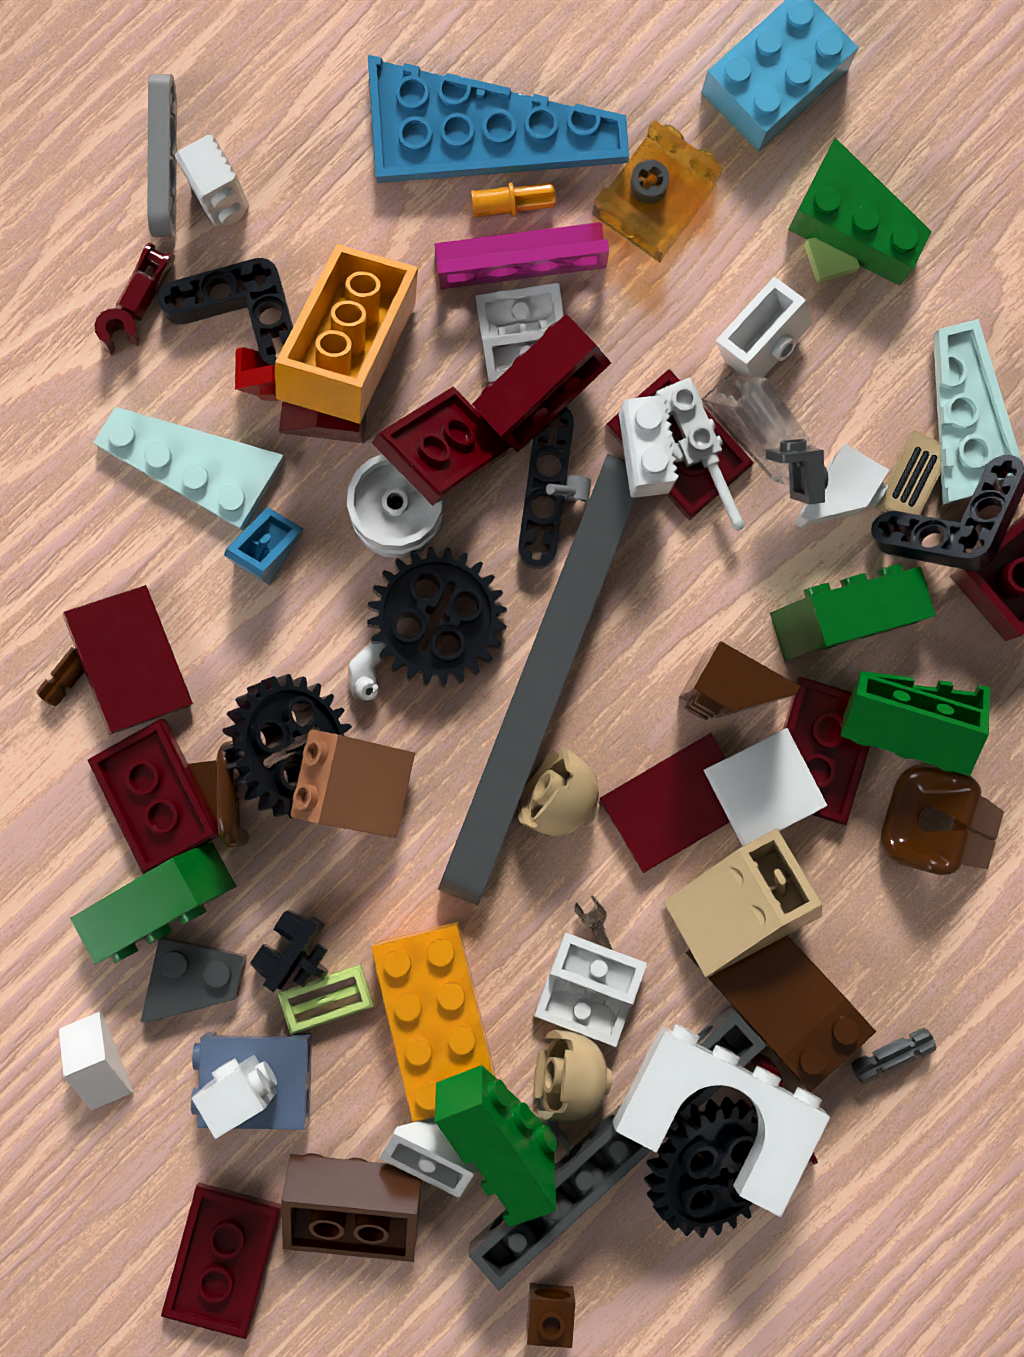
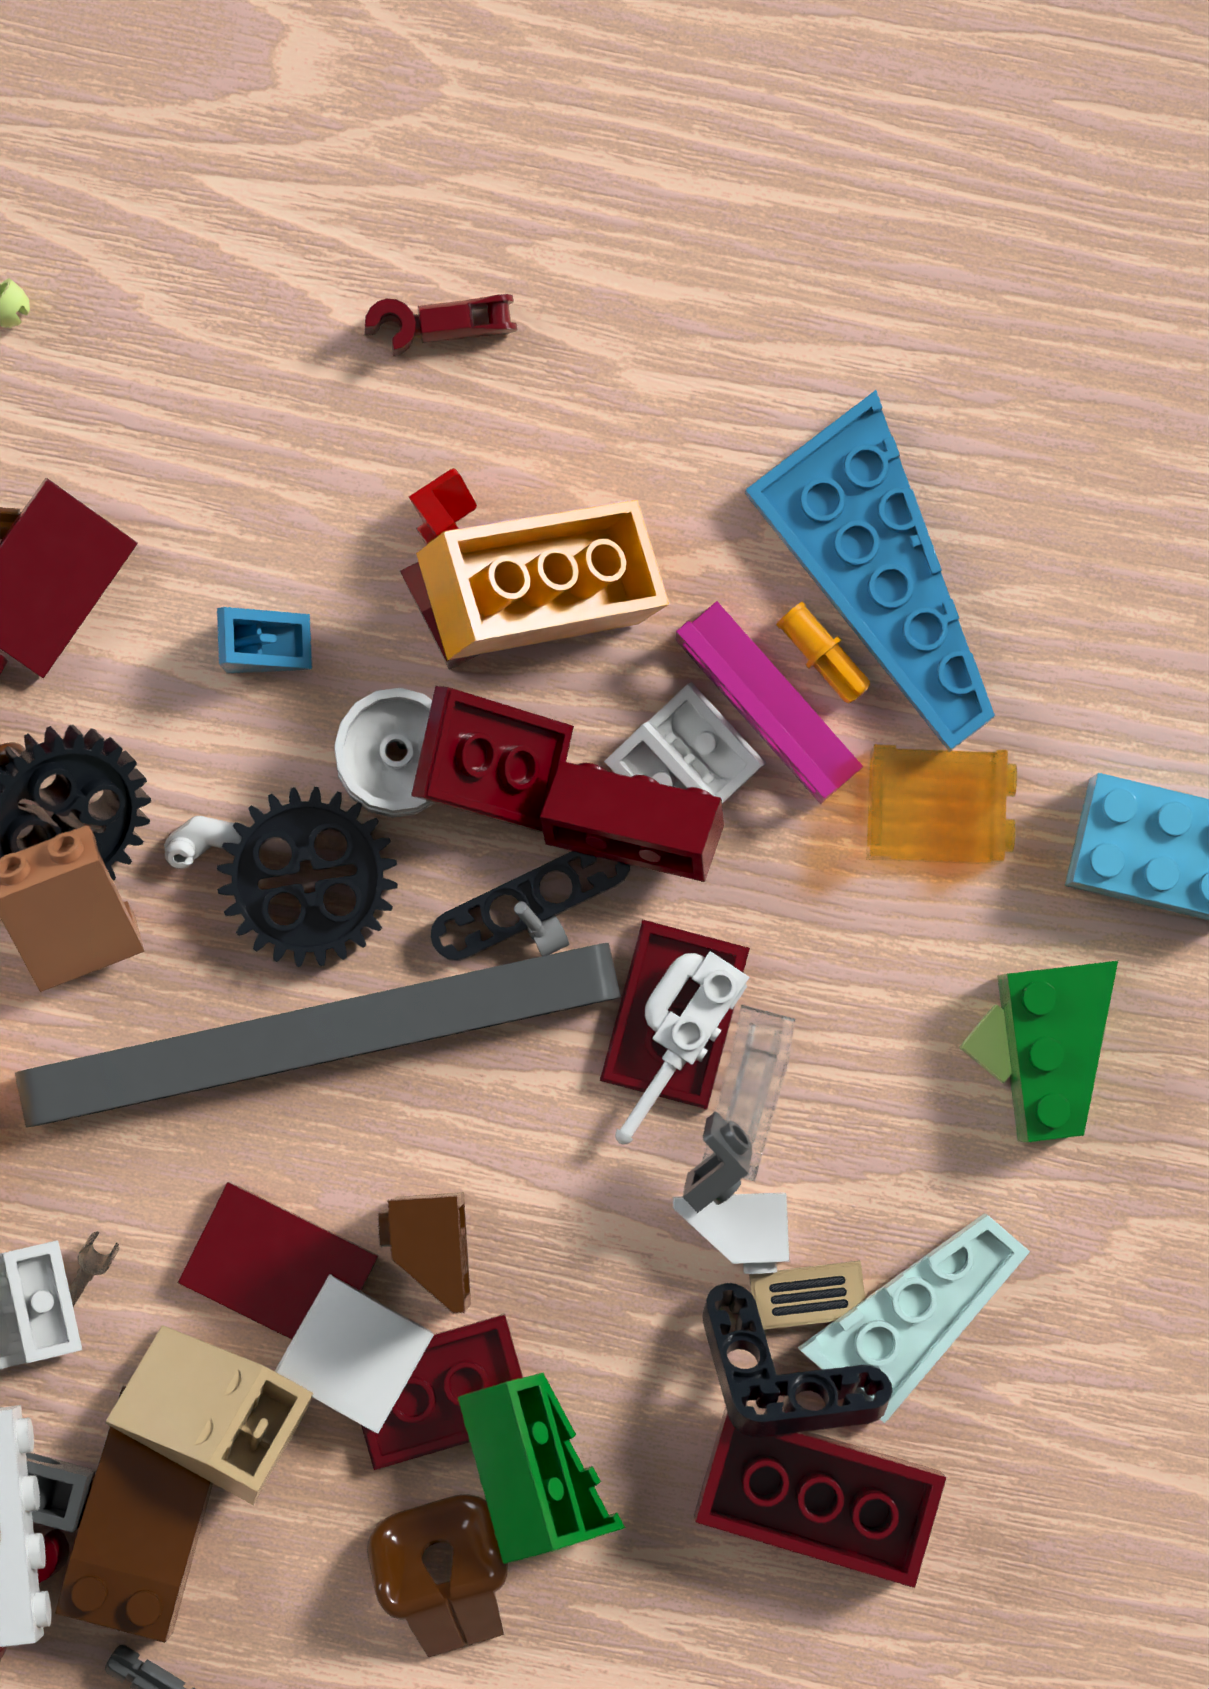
camera: 60 degrees right, 0 degrees up
light aqua wing [93,407,286,530] -> none
light grey beam [147,74,177,237] -> none
black beam [158,258,294,366] -> none
white brick [175,134,249,227] -> none
tan cylinder [517,747,599,836] -> none
white brick [619,395,678,498] -> none
dark grey bush [630,160,669,204] -> none
white brick [715,277,813,386] -> none
green wedge [770,564,936,661] -> none

